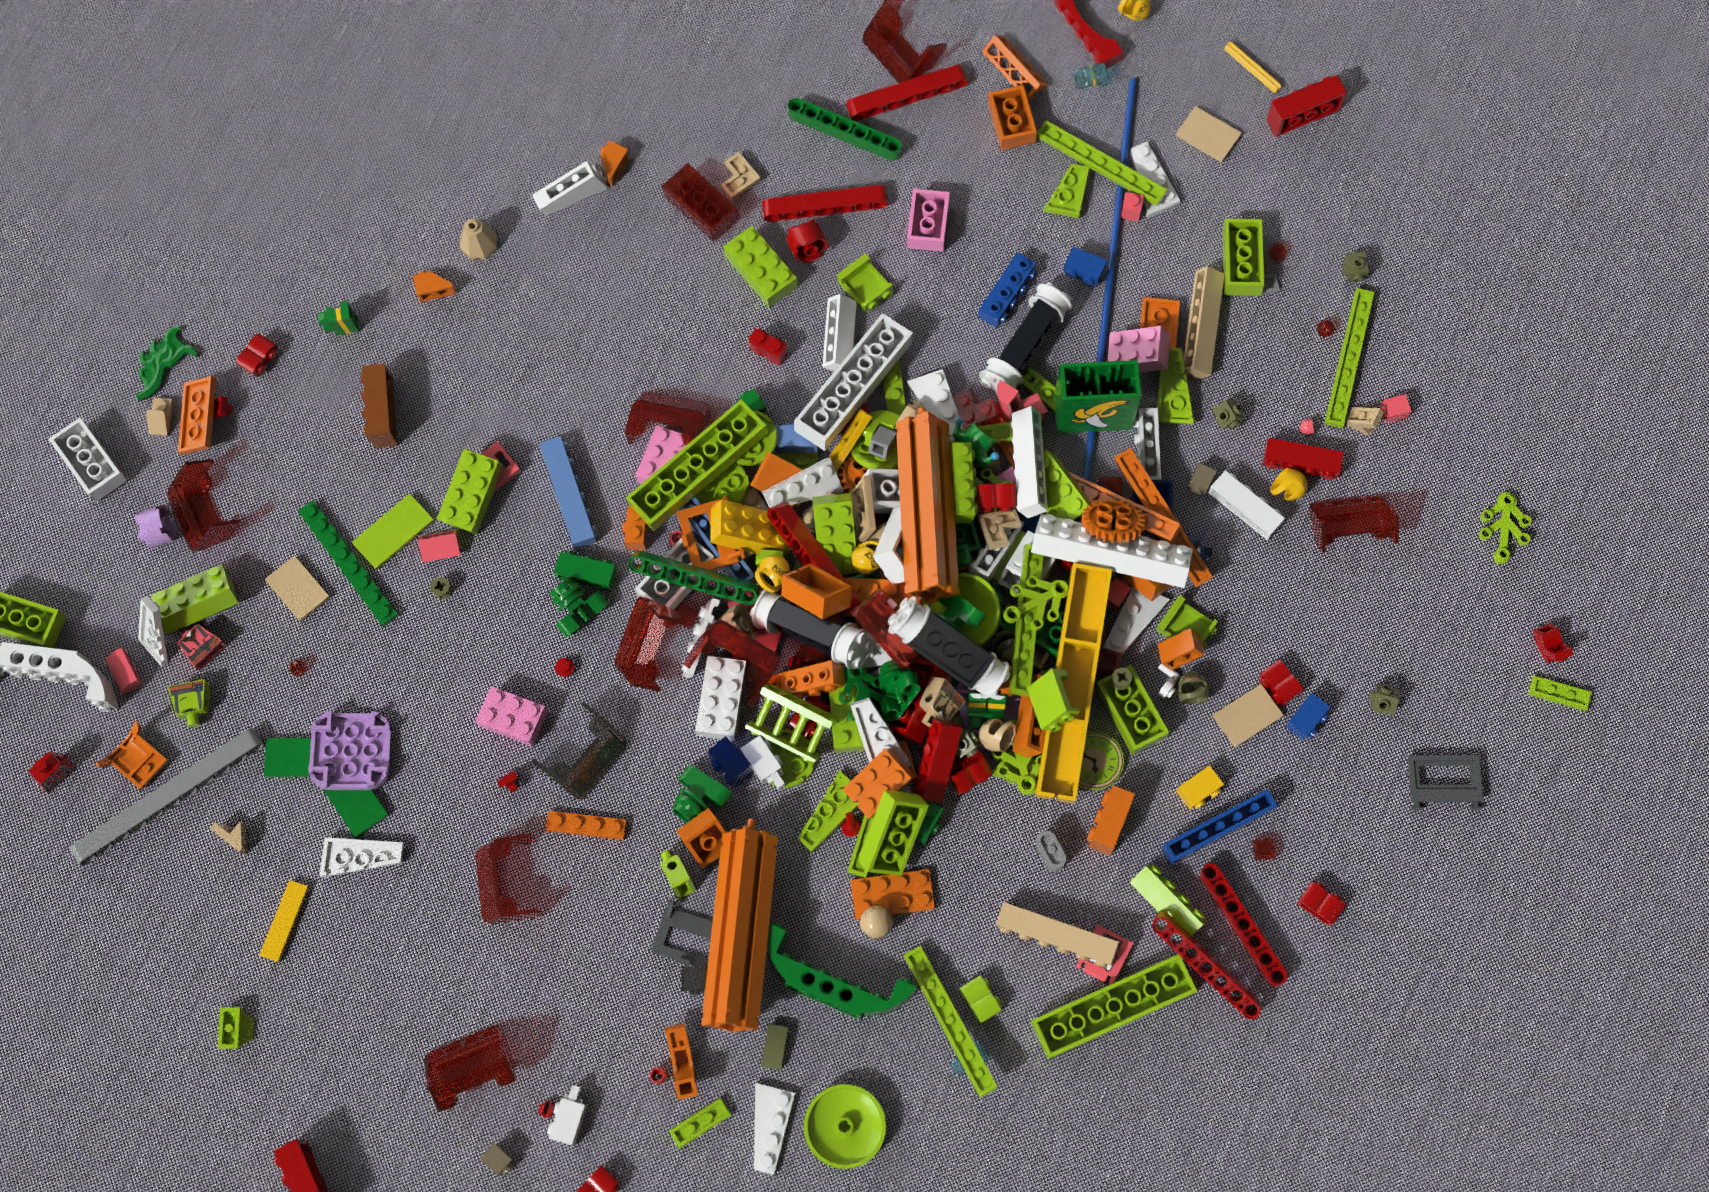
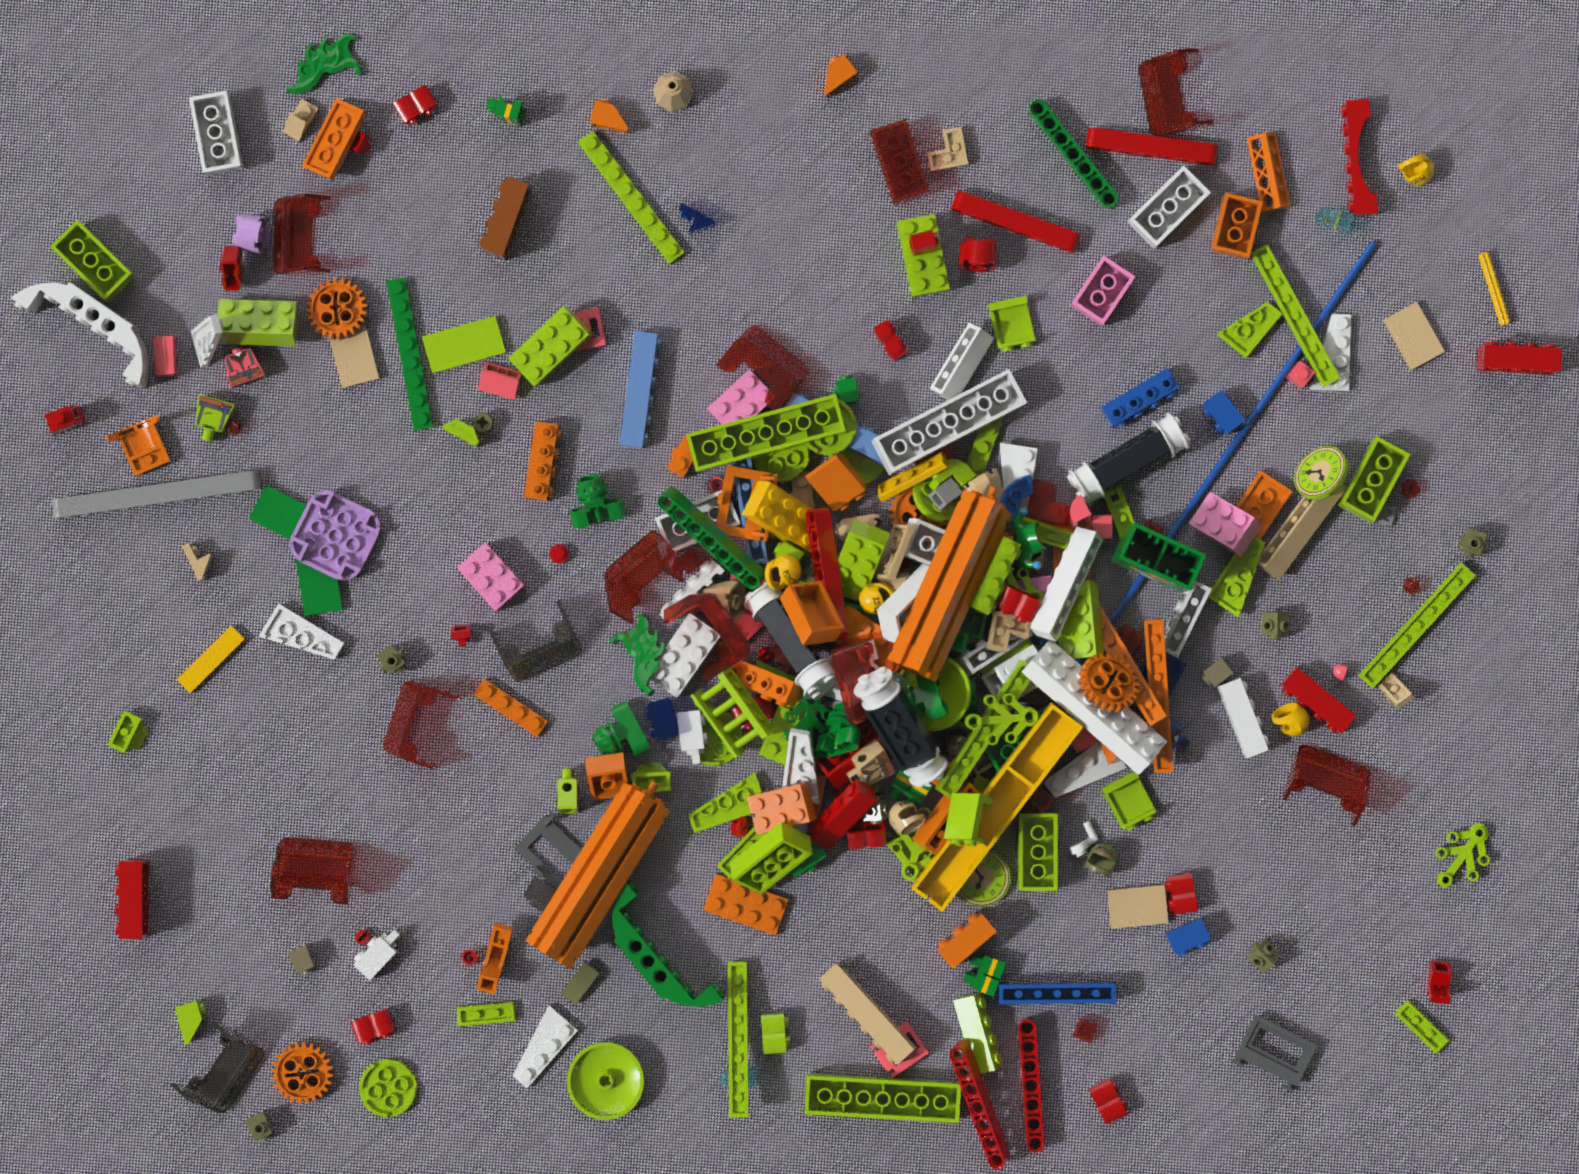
camera: 20 degrees right, 15 degrees up
clear red hinge [289,659,306,676] -> none
white slope [532,161,608,215] -> none
green brick [553,551,617,591] -> none
white wing [762,457,844,508] -> none
tan helmet [860,905,894,939] -> none
light grey brick [1035,831,1066,872] -> none
olive wheel [1111,667,1132,690] -> none
orange brick [1157,628,1205,670] -> none
yellow brick [1176,765,1224,810] -> none
coral brick [1380,394,1412,423] -> none
none -> red brick [220,246,244,291]
none -> clear red plate [225,418,242,436]
none -> orange gear [306,278,369,340]
none -> olive brick [376,645,407,675]
none -> lime slope [442,419,481,447]
none -> orange brick [524,421,562,501]
none -> lime plate [578,131,684,265]
none -> green piece [610,615,666,696]
none -> lime slope [632,762,672,792]
none -> clear blue slope [678,203,716,235]
none -> red brick [909,230,939,256]
none -> green hips [963,954,1006,997]
none -> blue tile [999,474,1033,516]
none -> white brick [1127,166,1211,249]
none -> tile [1294,446,1349,500]

